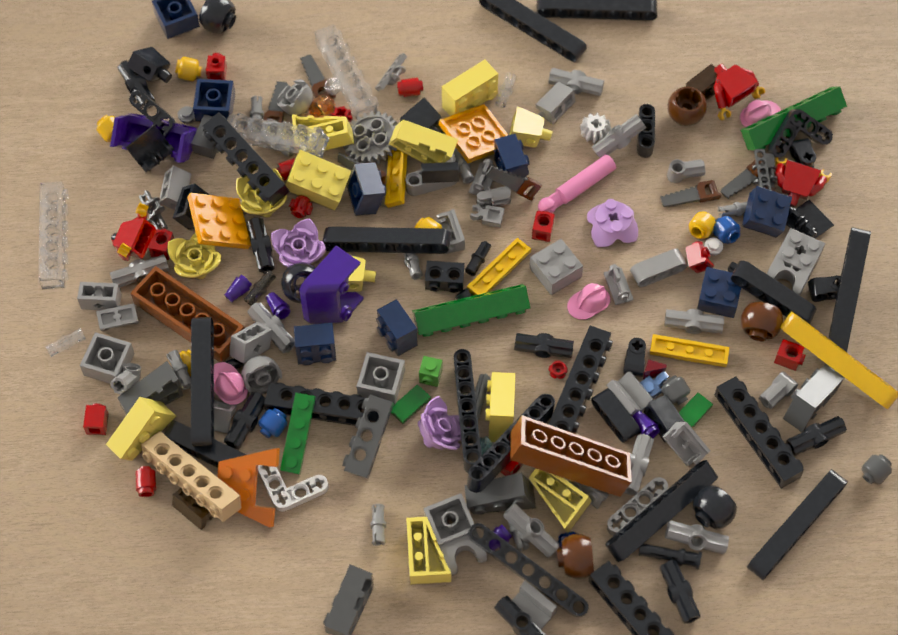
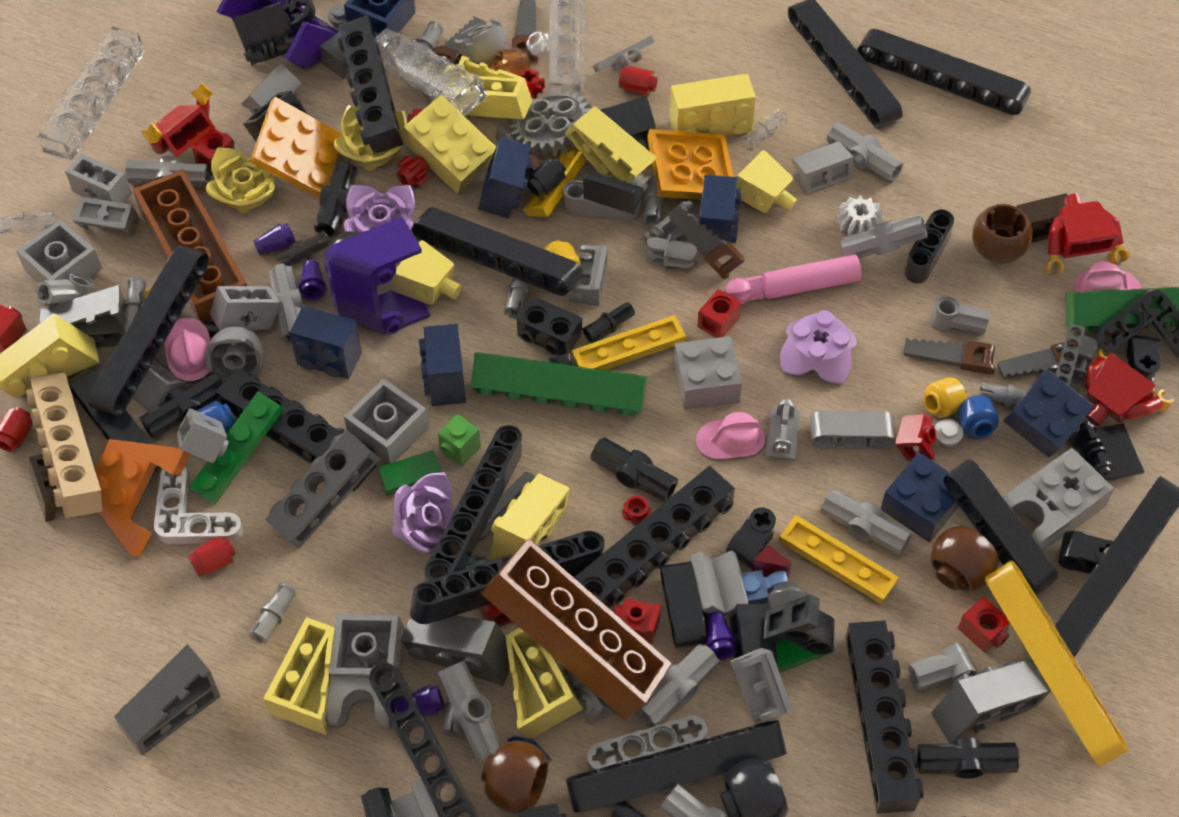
camera: 25 degrees right, 5 degrees down
dark grey piece [139,190,168,230] -> none
light grey plate [470,205,505,228] -> none
none -> light grey brick [177,408,228,463]
none -> red brick [188,536,236,577]
none -> black brick [527,158,566,197]
none -> red brick [614,598,661,645]
none -> black tile [763,594,835,654]

